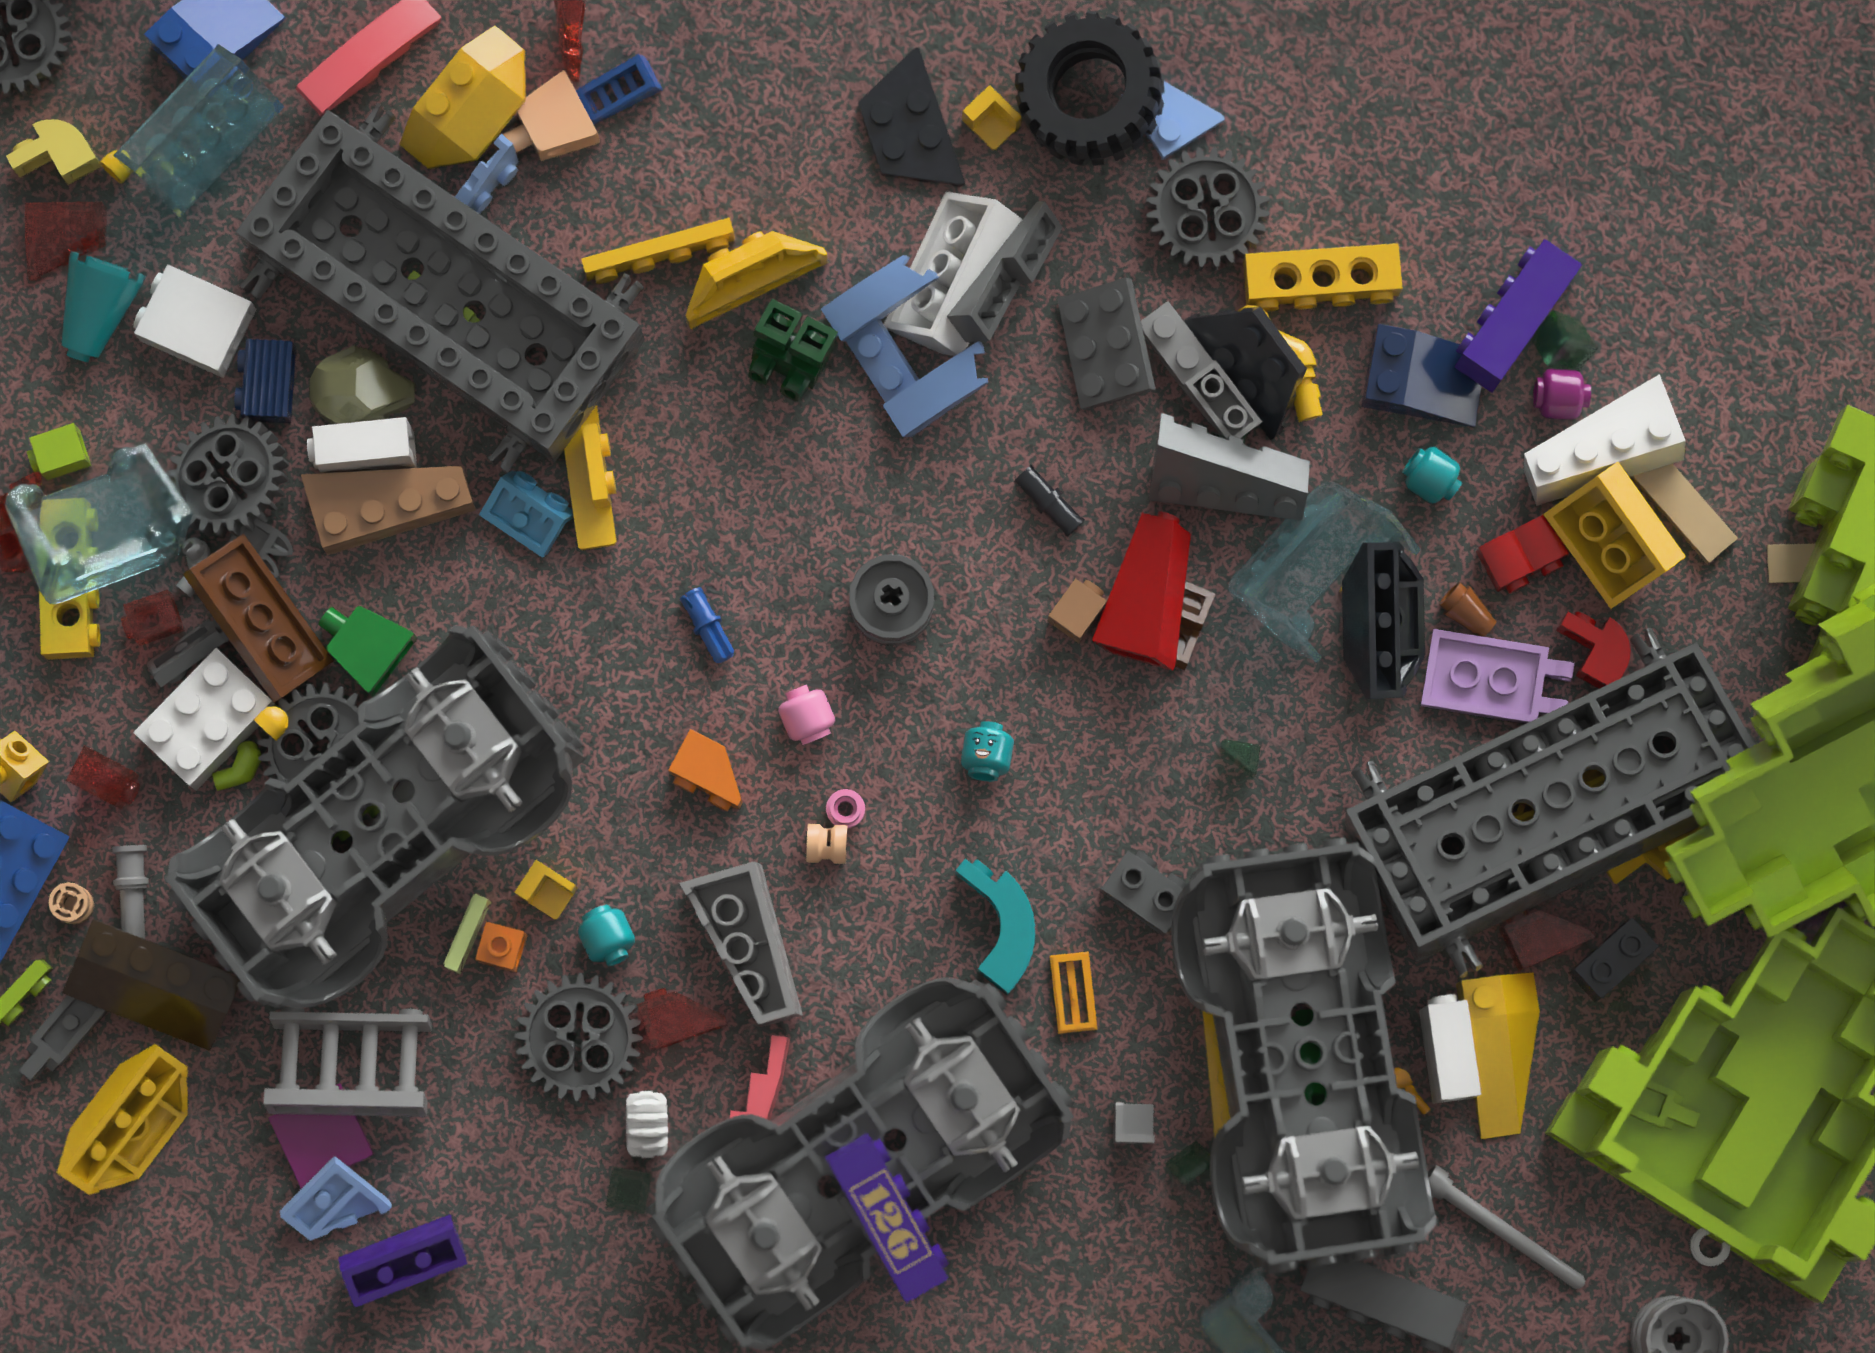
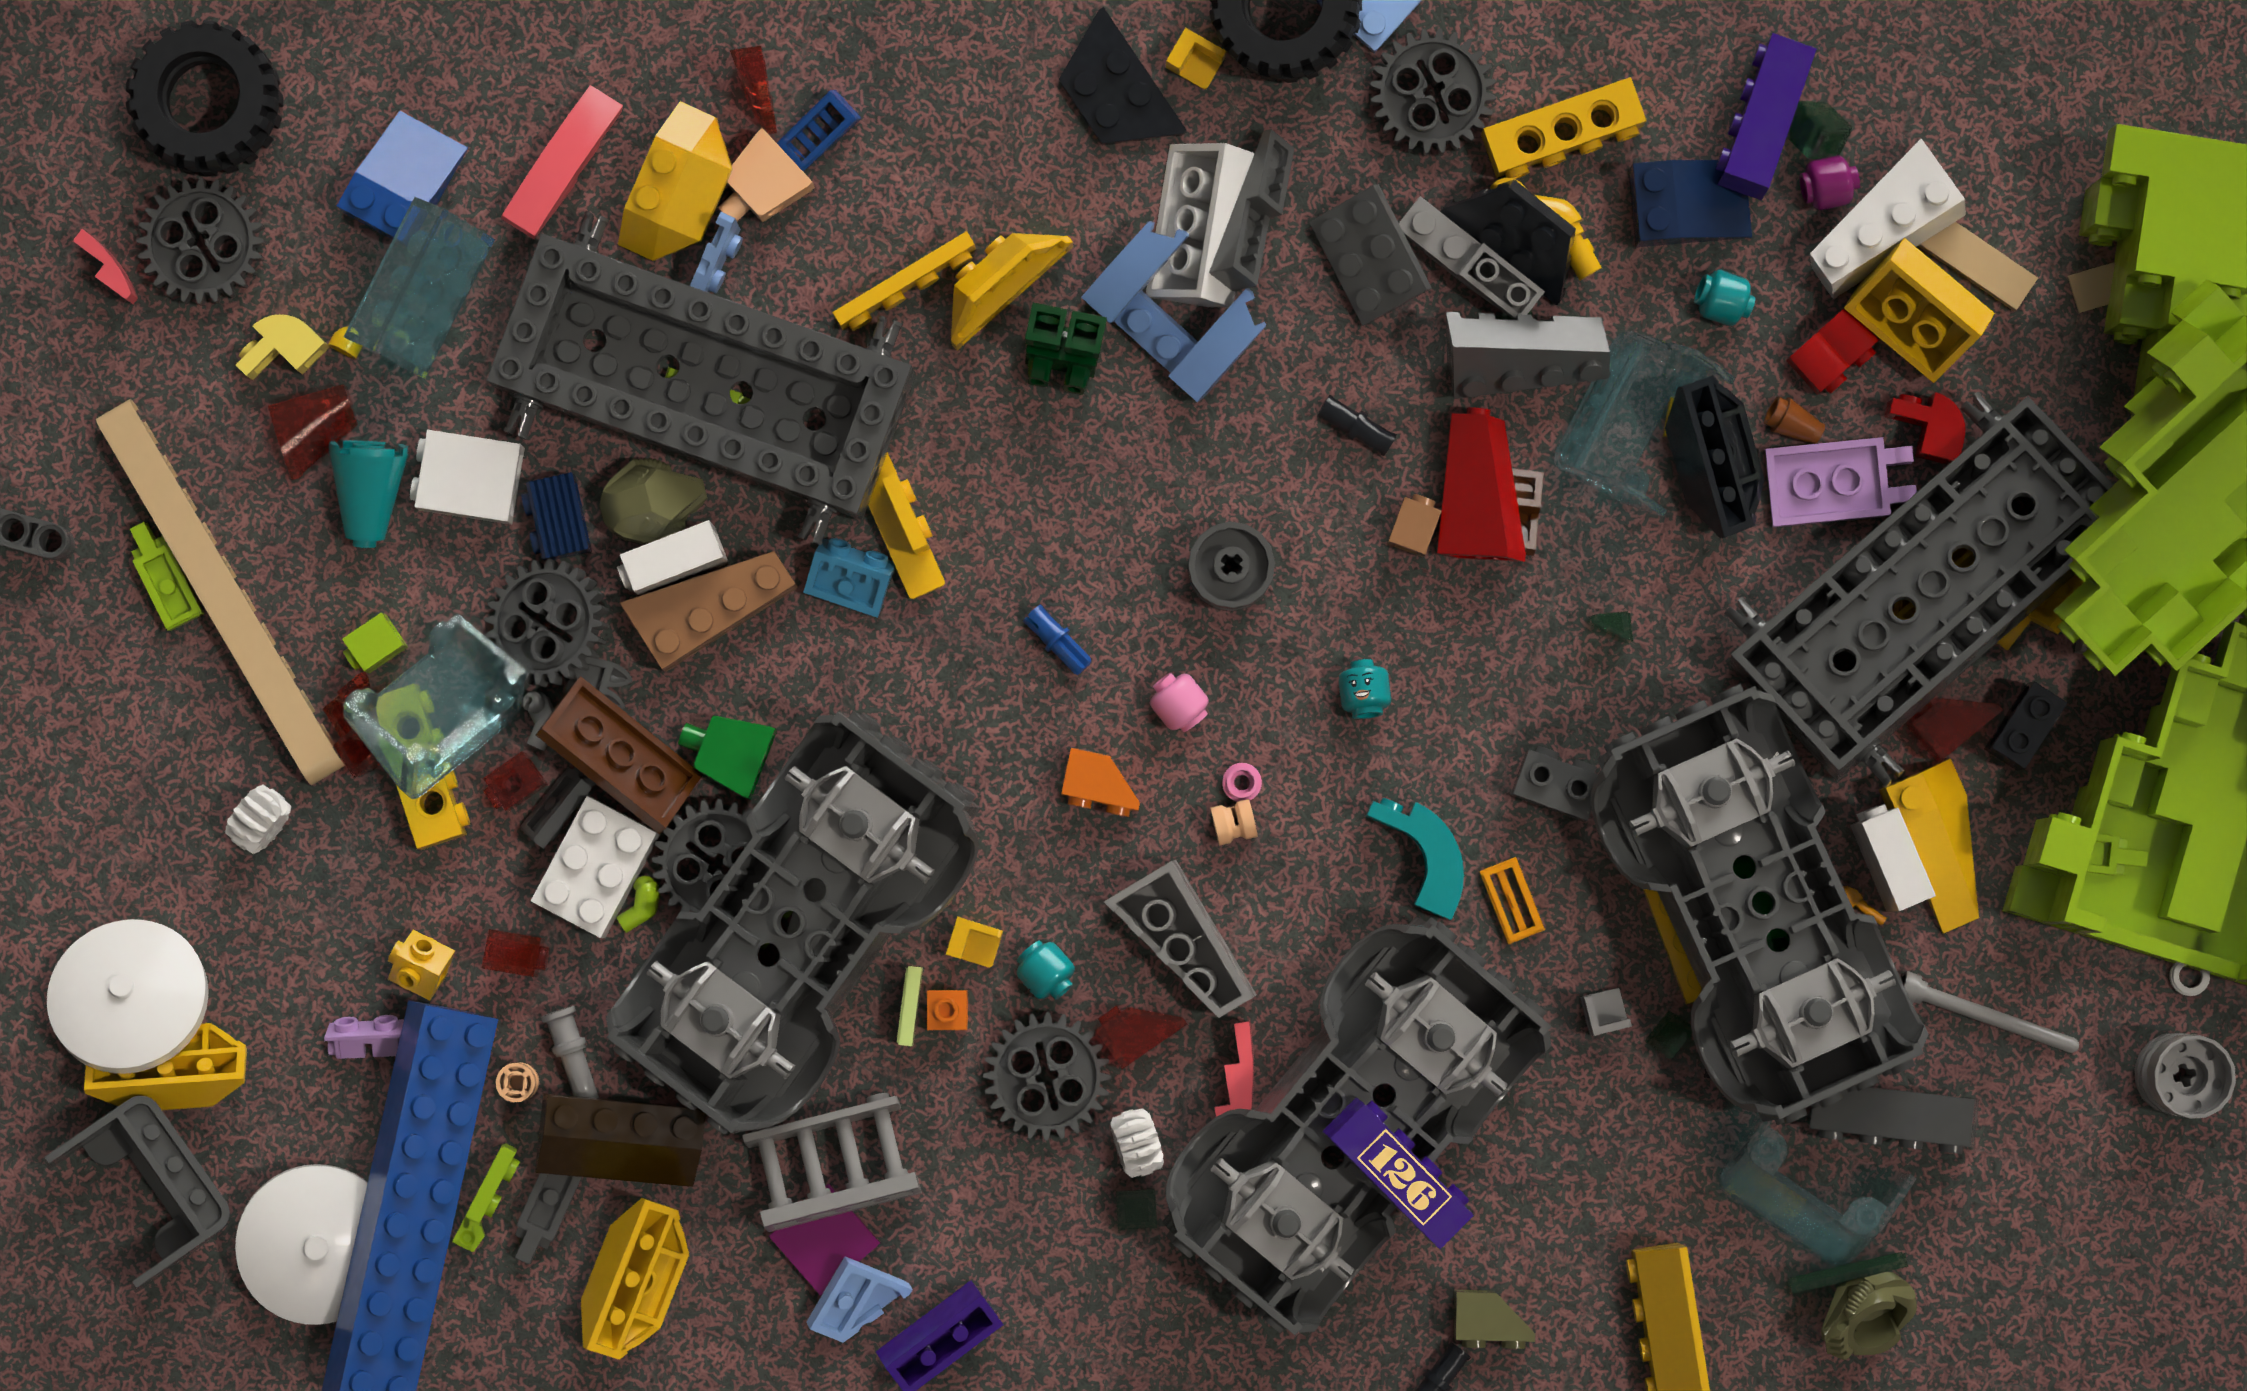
camera: 15 degrees left, 5 degrees up
yellow hinge [254,706,288,741] -> none

